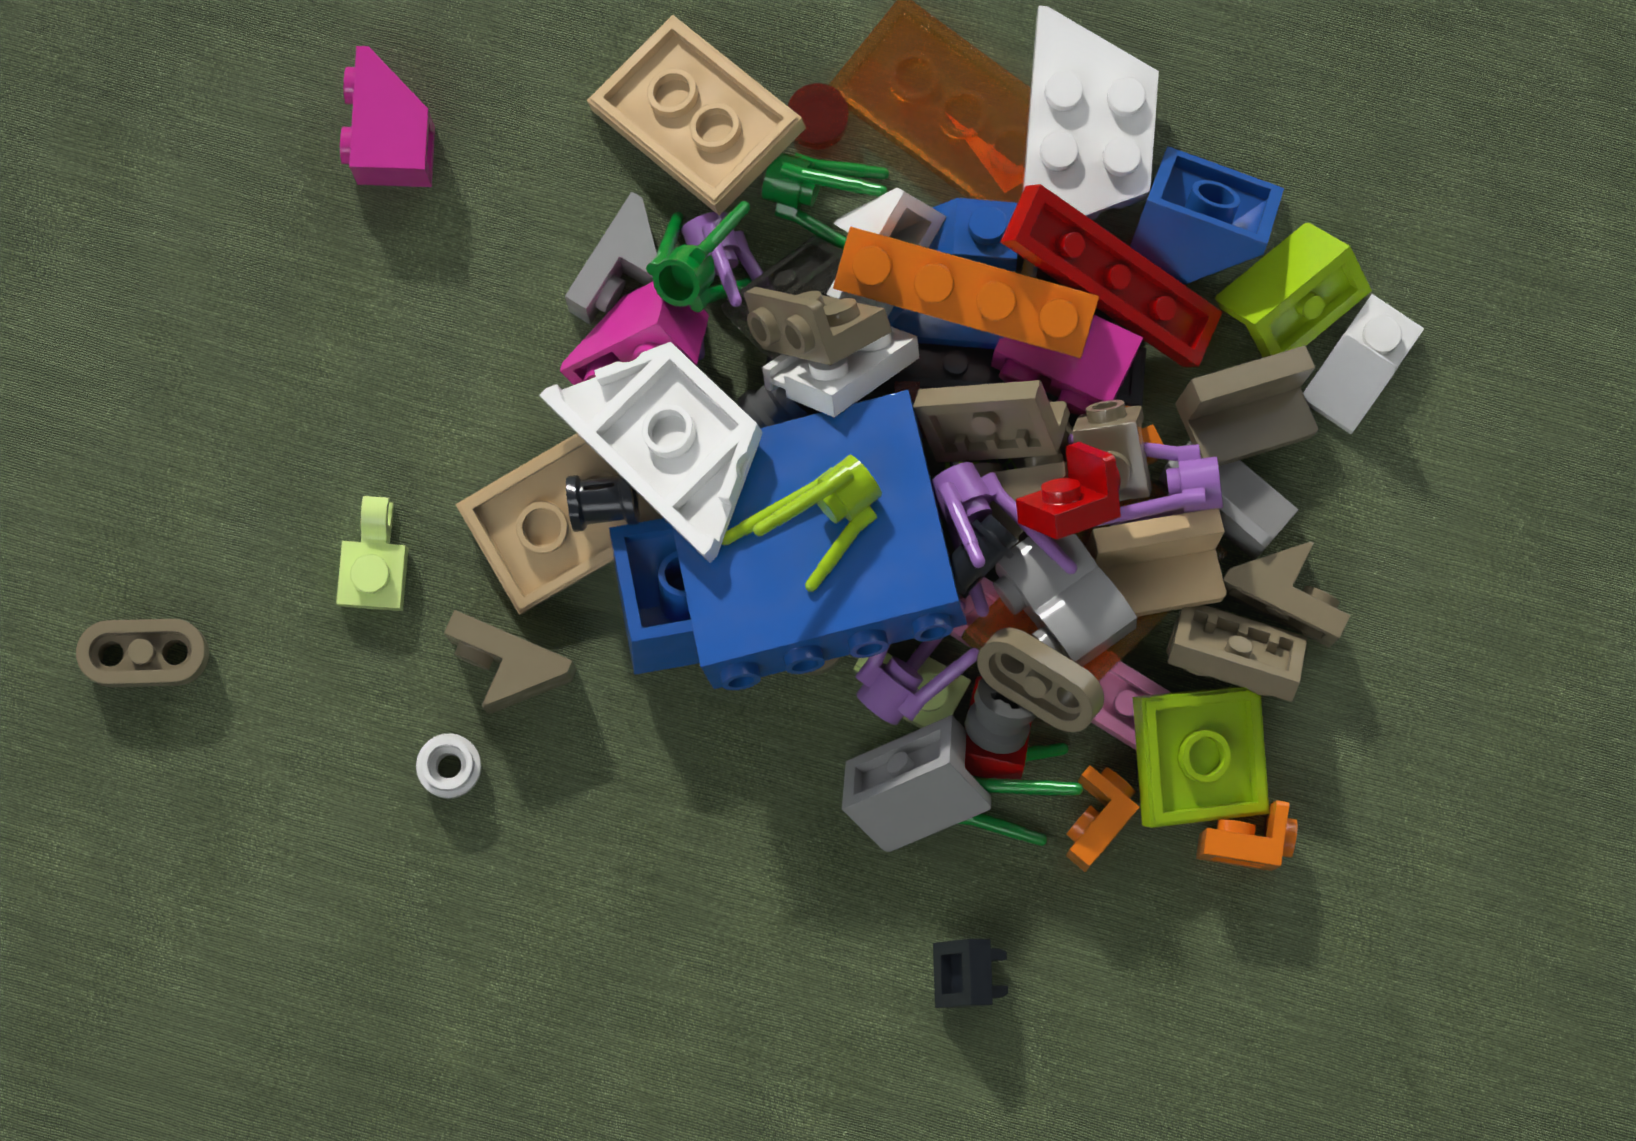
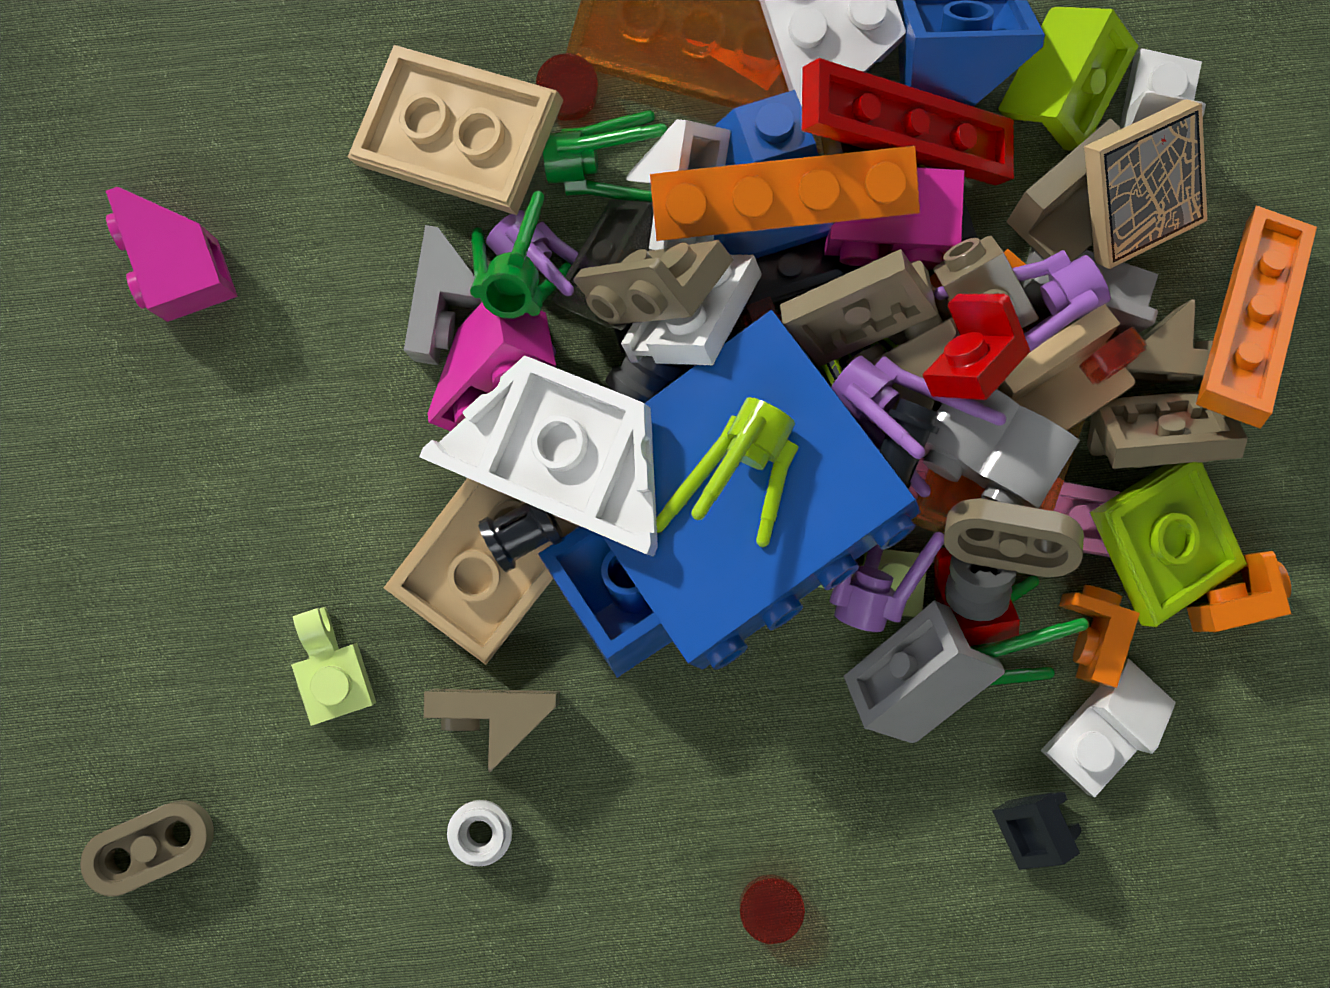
camera: 25 degrees left, 5 degrees up
none -> clear red tile [739,874,805,944]
none -> white slope [1041,658,1176,797]
none -> clear red tile [1079,327,1148,386]
none -> tile [1084,99,1207,269]
none -> orange plate [1196,205,1317,429]

